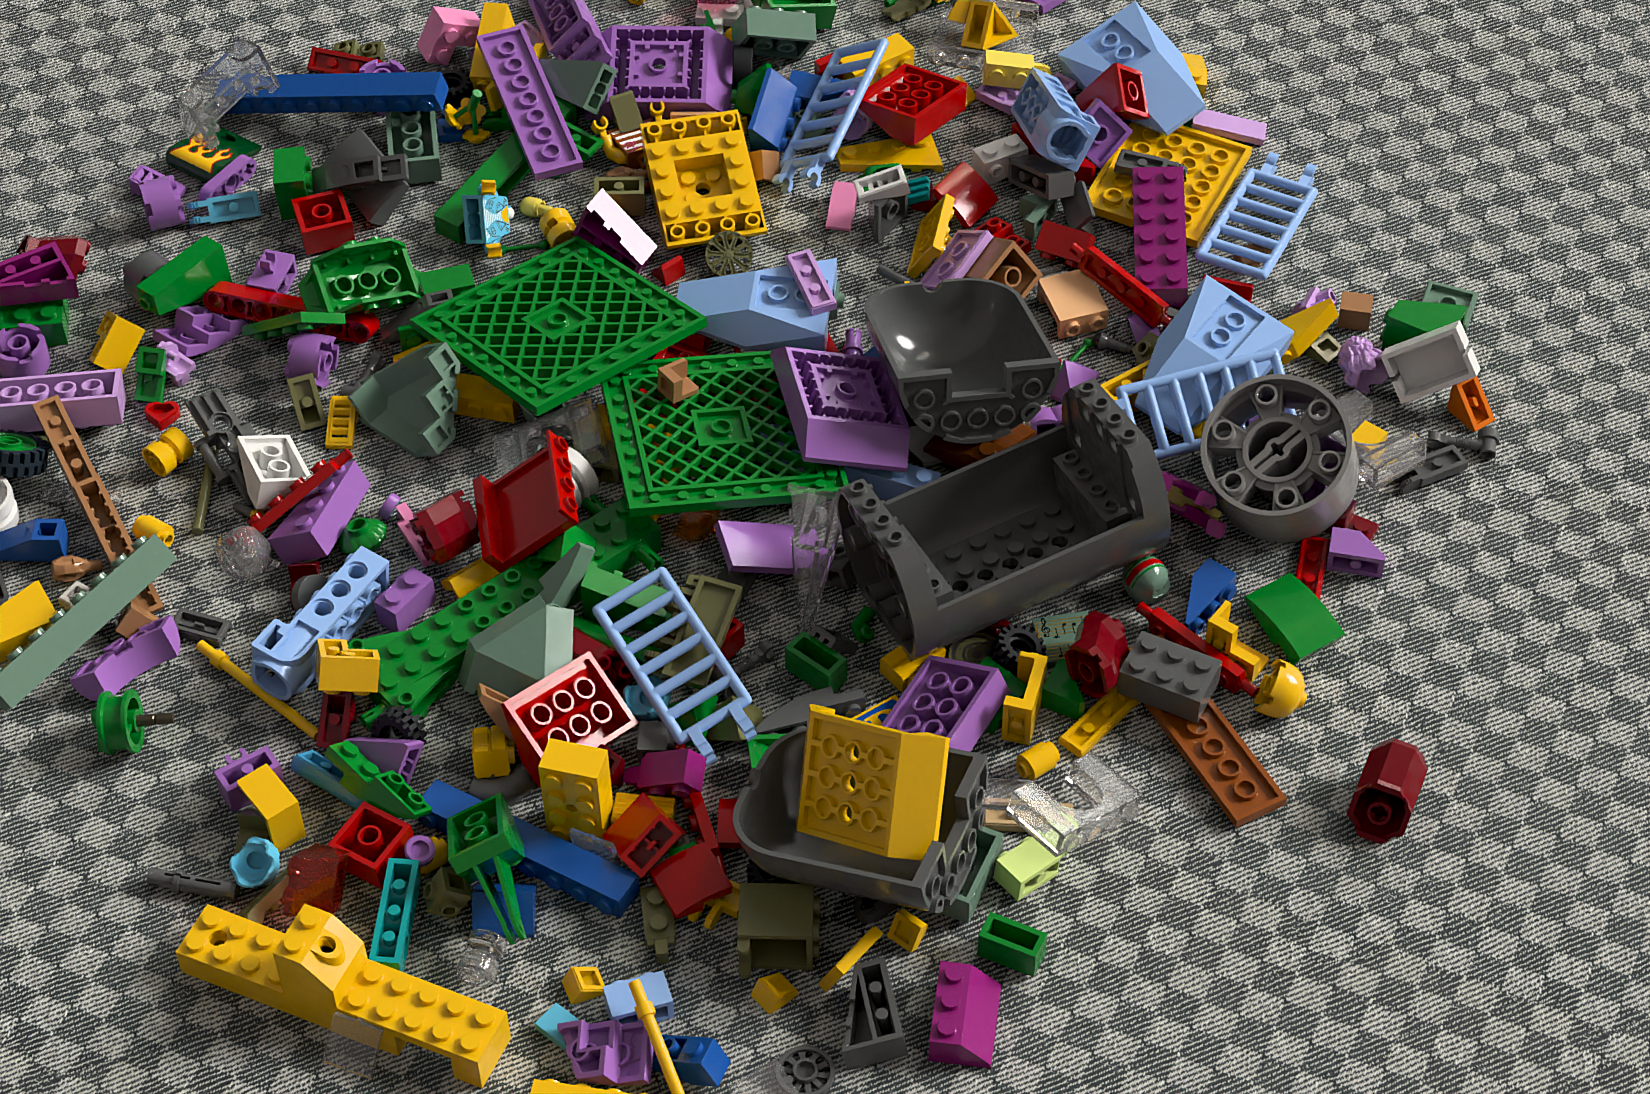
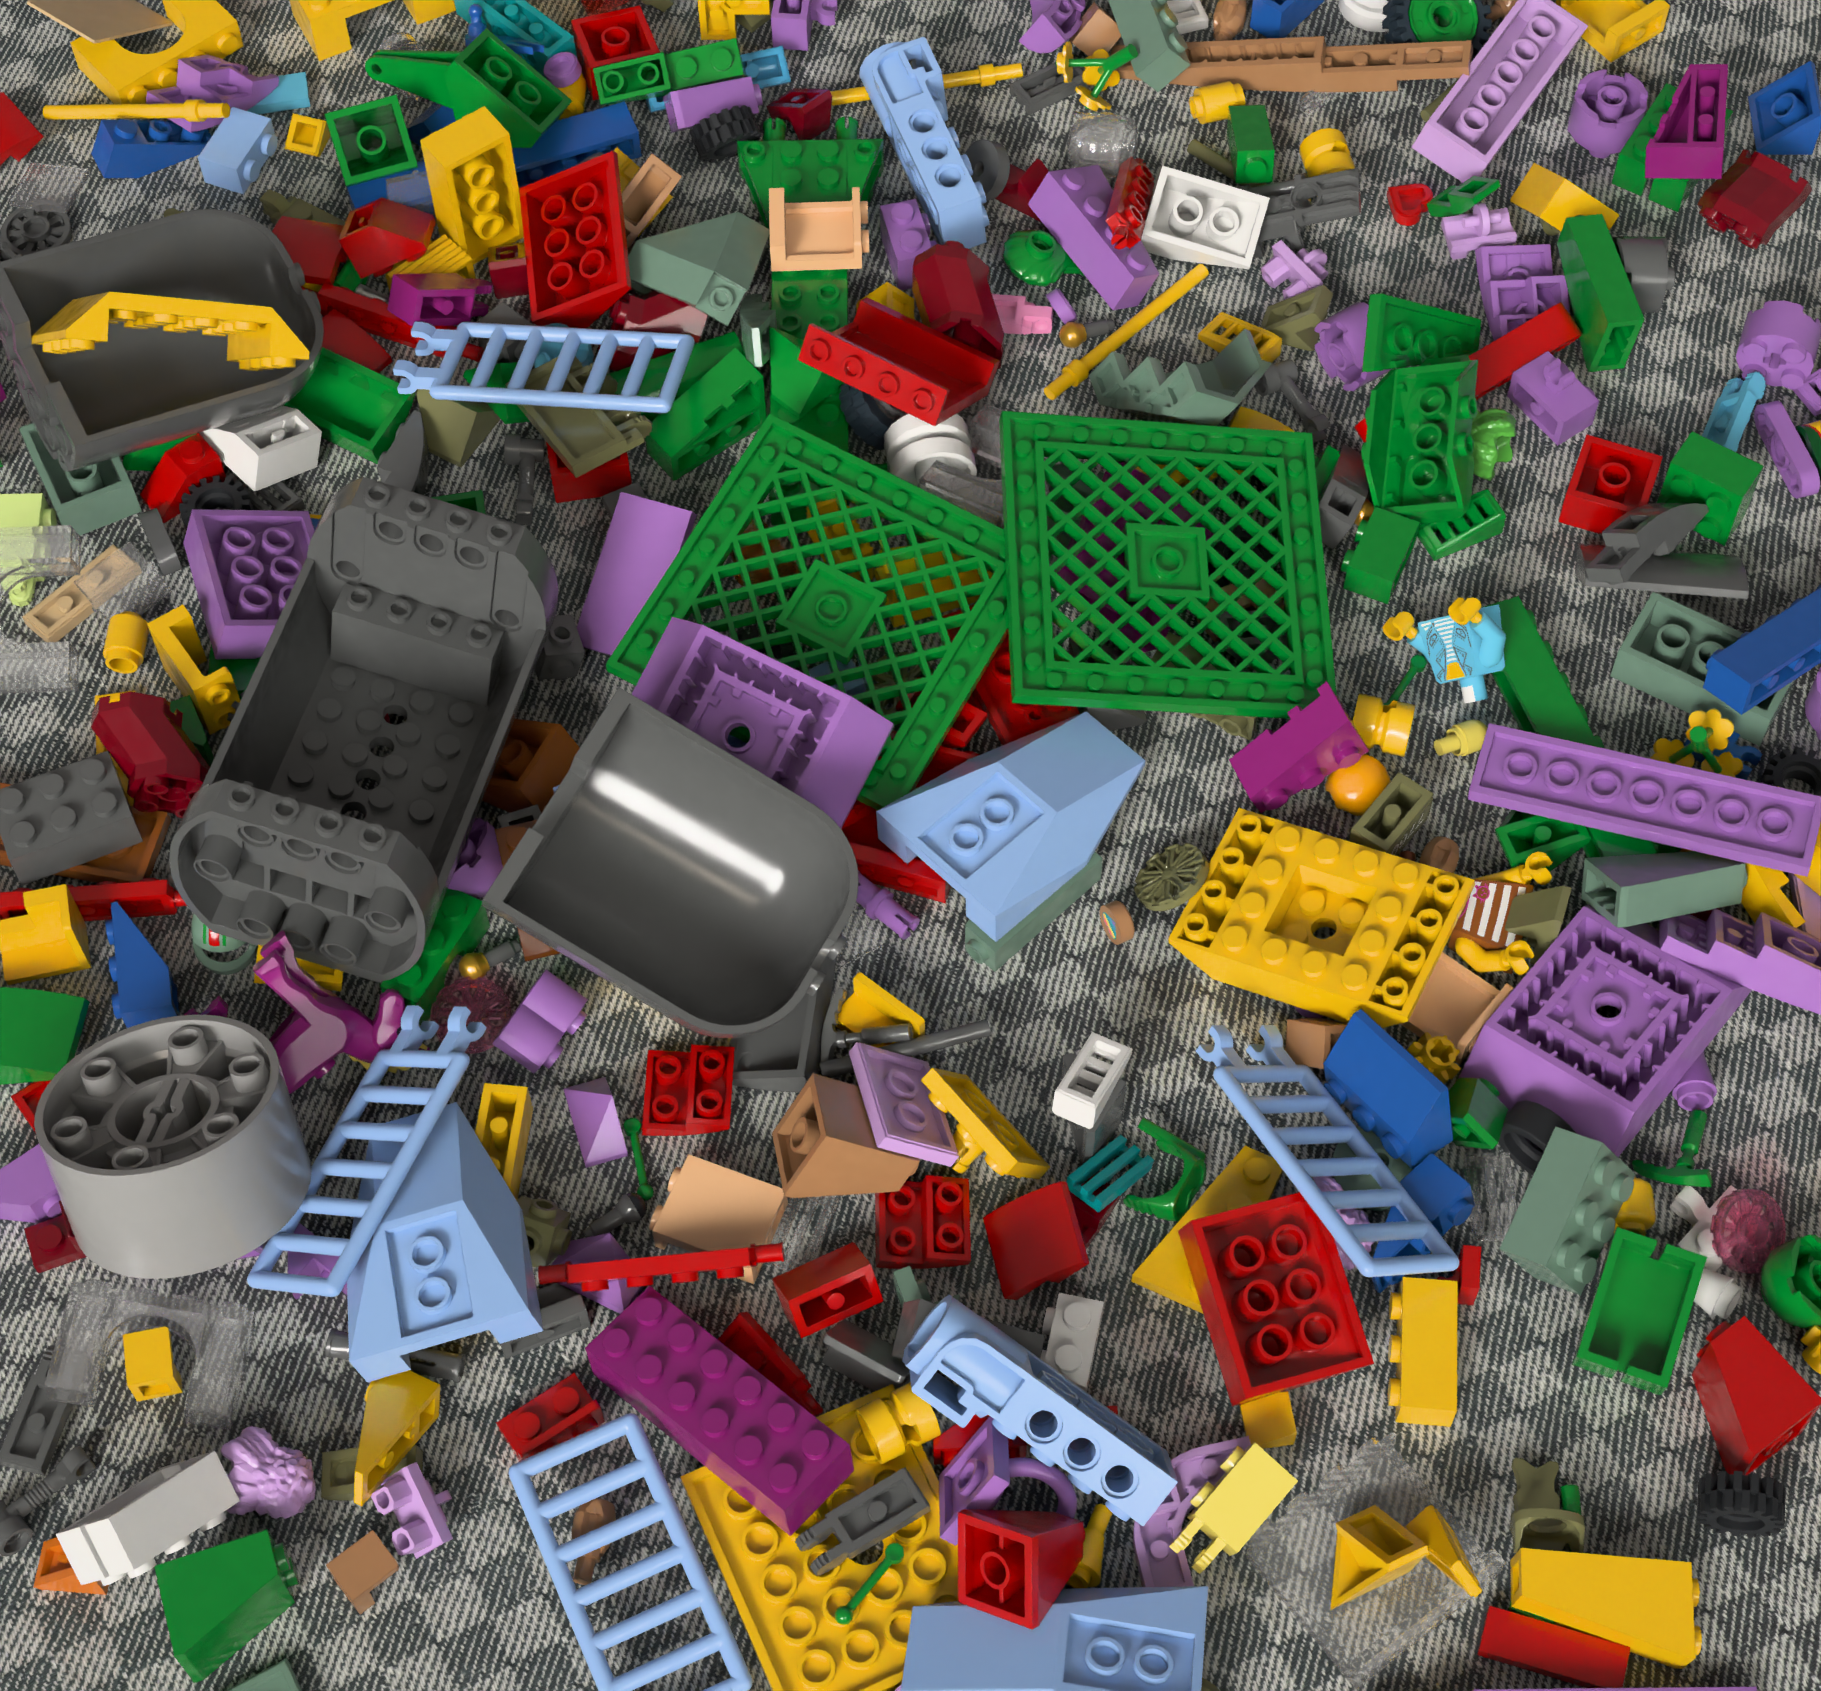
camera: 130 degrees right, 10 degrees up
yellow brick [315,638,380,696] -> none
red slope [652,255,686,286] -> none
medium nougat panel [657,358,699,404] -> none
lavender tile [785,249,837,316] -> none
clear wedge [788,484,840,632] -> none
bright pink slope [826,181,858,232] -> none
none -> green slope [324,94,418,187]
none -> blue piece [465,4,545,55]
none -> red hinge [717,1312,824,1417]
none -> light nougat panel [769,187,869,272]
none -> green hinge [834,1543,904,1625]
none -> yellow wheel [855,1382,941,1464]
none -> yellow bar [1044,264,1209,400]
none -> plant [1055,41,1138,111]
none -> piece [1059,319,1115,348]
none -> medium nougat tile [1099,900,1135,945]
none -> green brick [1227,105,1275,183]
none -> lavender hips [1261,240,1328,300]

